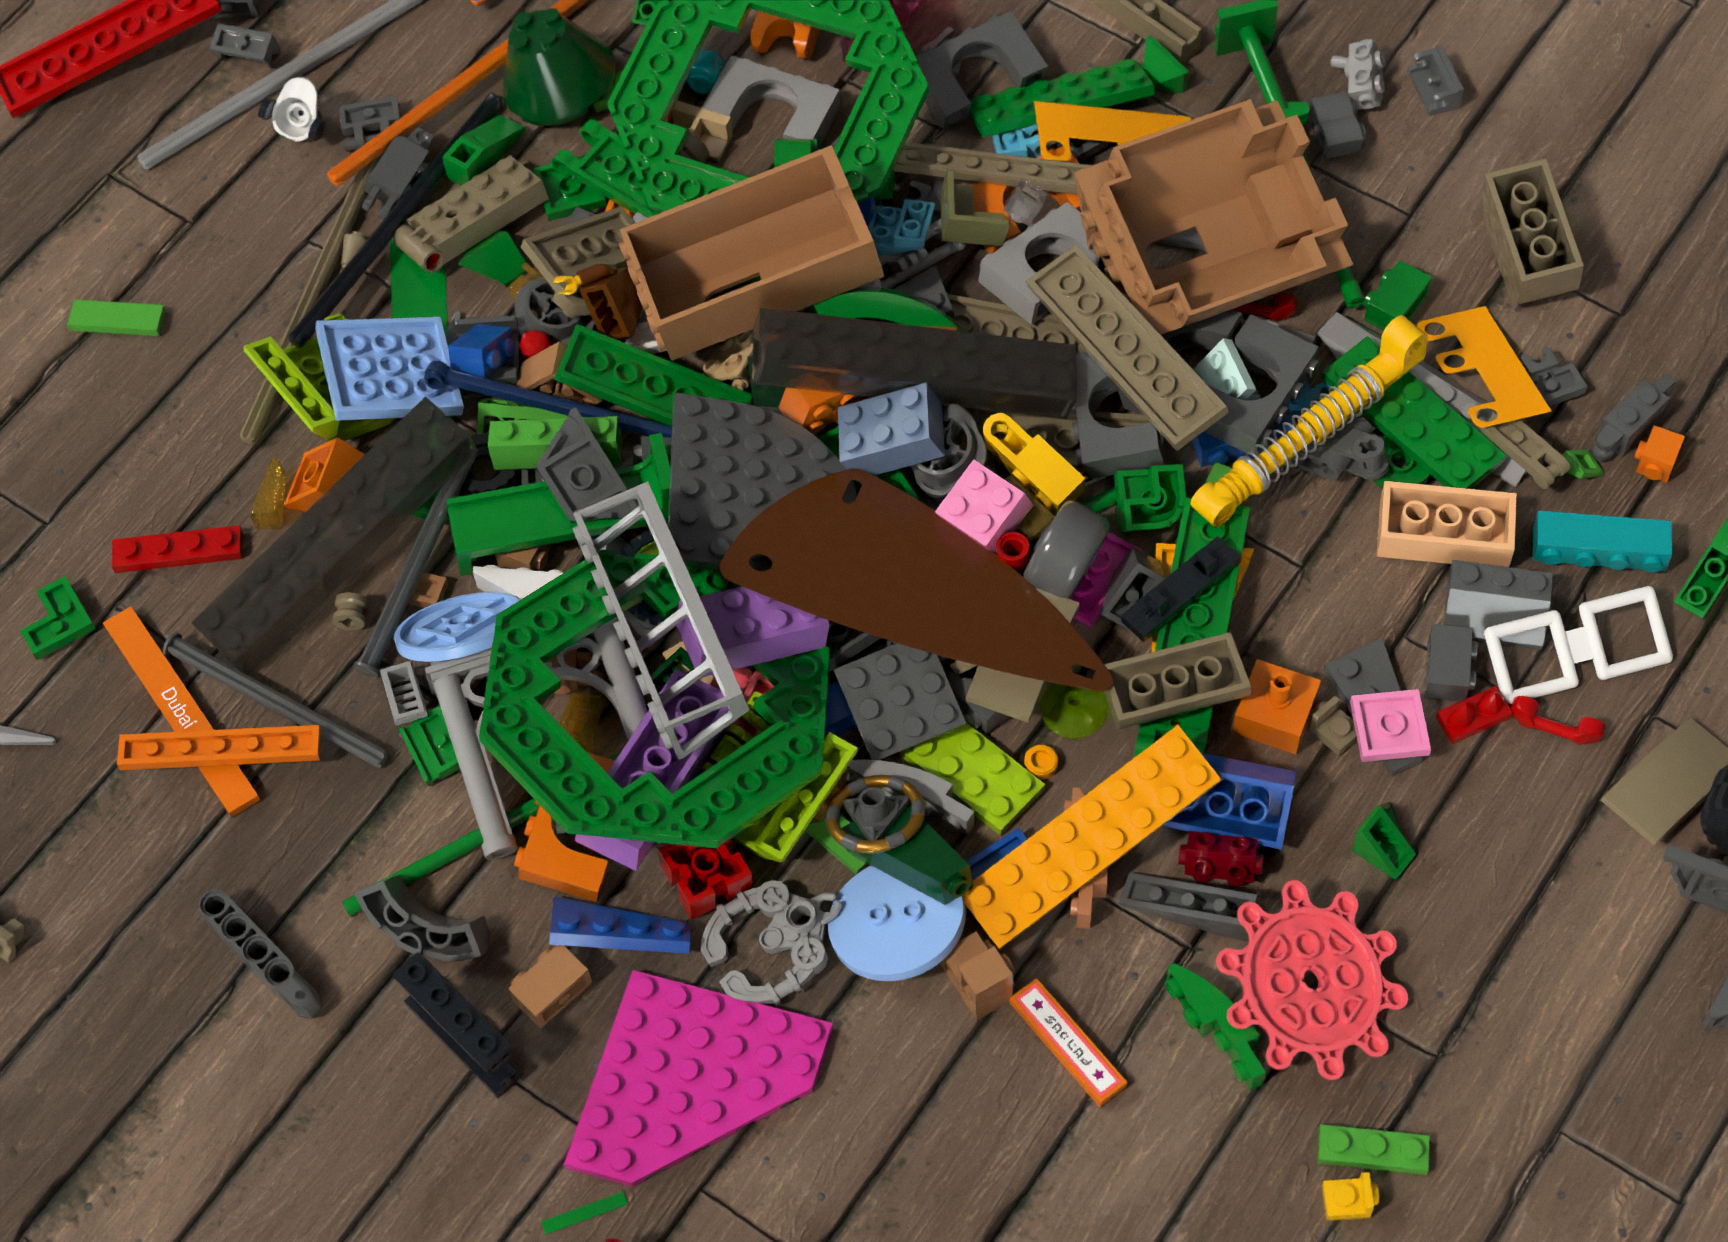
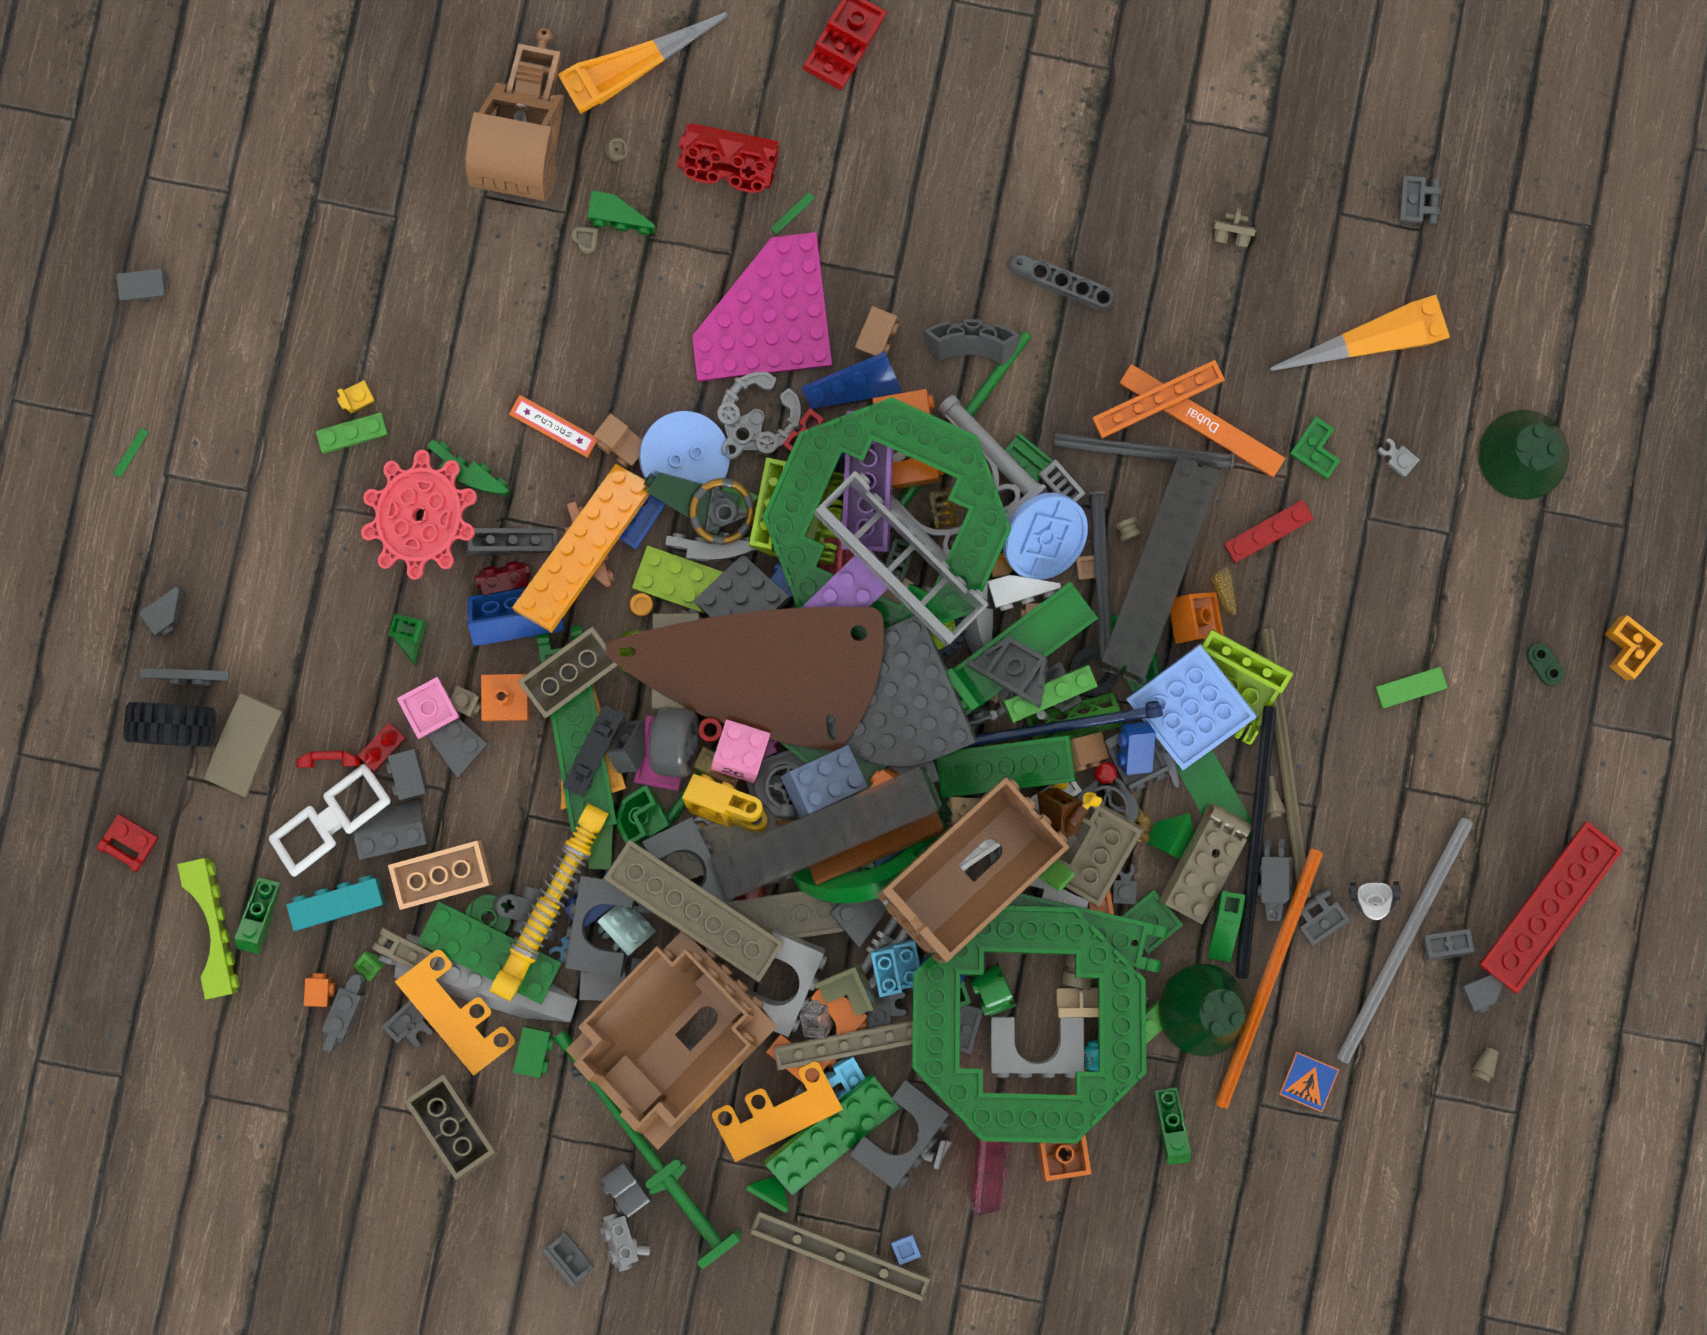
camera: 150 degrees right, 25 degrees up
black fence [393,952,524,1099] -> none

